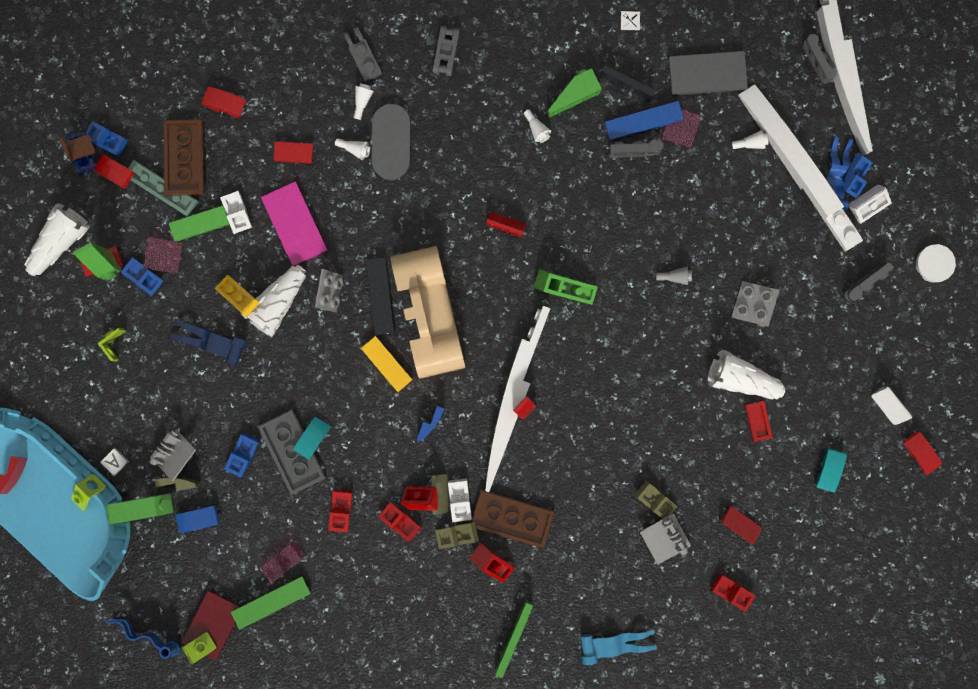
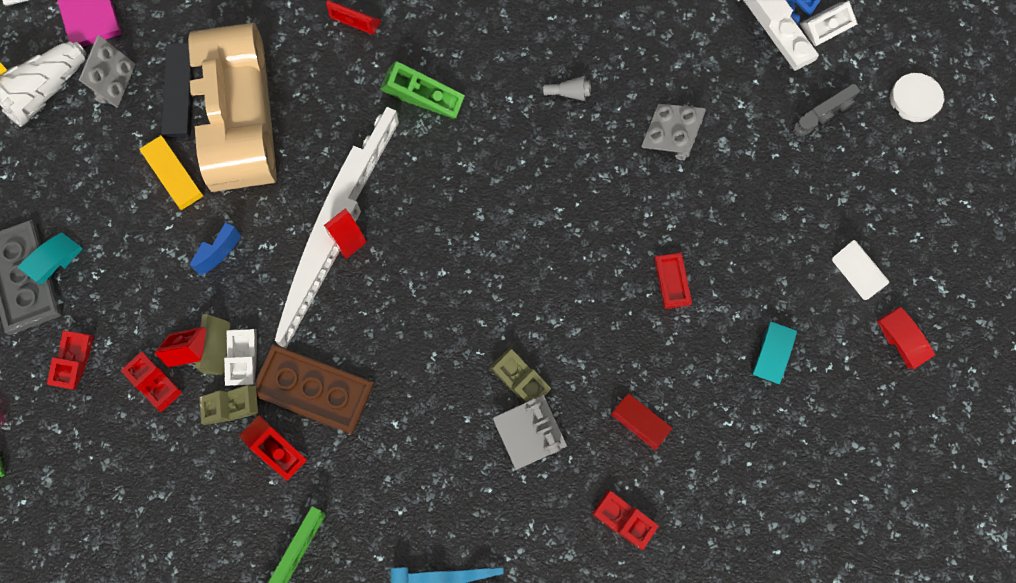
camera: 10 degrees right, 15 degrees down
white cone [708,350,785,400] -> none

